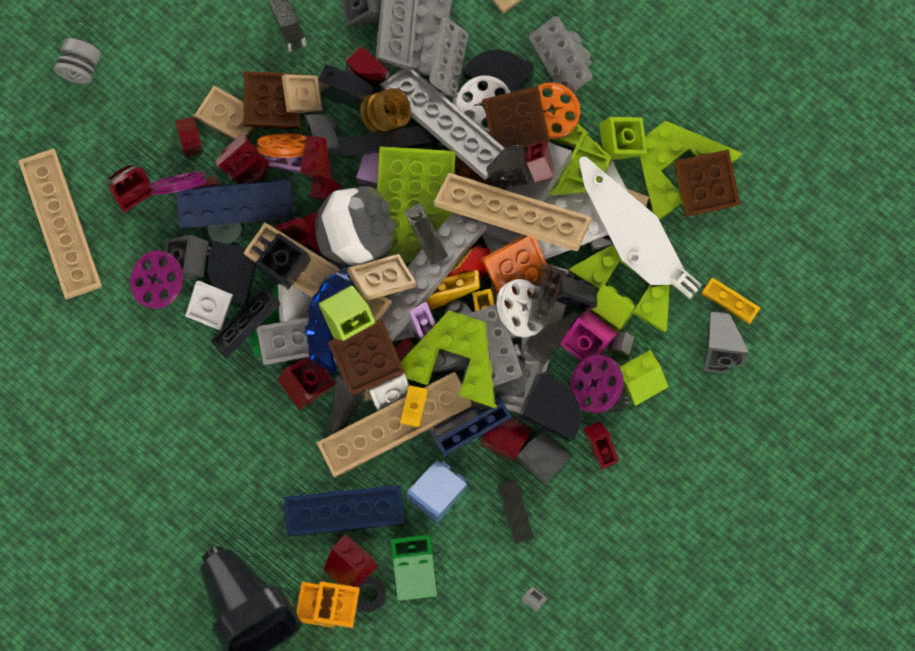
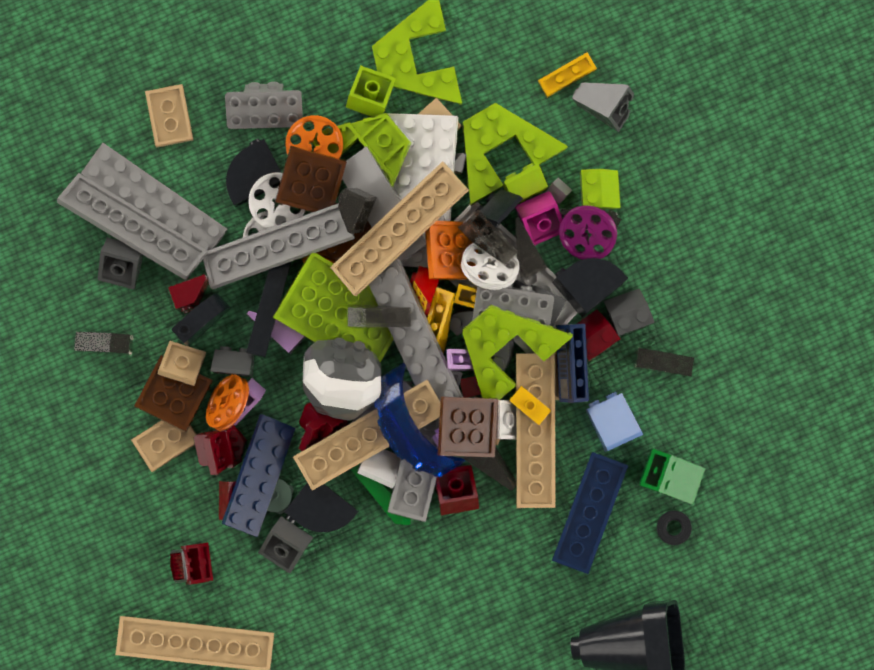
camera: 60 degrees left, 10 degrees up
light grey wheel [53,38,101,84] -> none
magenta wedge [130,251,183,309] -> none
magenta wedge [149,172,207,195] -> none
dark red slope [176,116,203,157] -> none
white tile [185,281,233,330] -> none
black tile [211,287,281,359] -> none
black hinge [251,233,311,290] -> none
light orange bracket [296,582,360,628] -> none
dark red arch [300,136,341,202] -> none
lime slope [319,286,376,341] -> none
dark red slope [323,534,378,588] -> none
tan tile [347,254,416,301] -> none
pearl gold wheel [360,88,411,133] -> none
light grey bracket [418,17,468,98] -> none
light grey slope [521,587,547,613] -> none
dark red slope [527,140,554,182] -> none
white wing [579,157,702,299] -> none
dark red slope [583,421,619,470] -> none
reddish brown plate [673,149,741,217] -> none

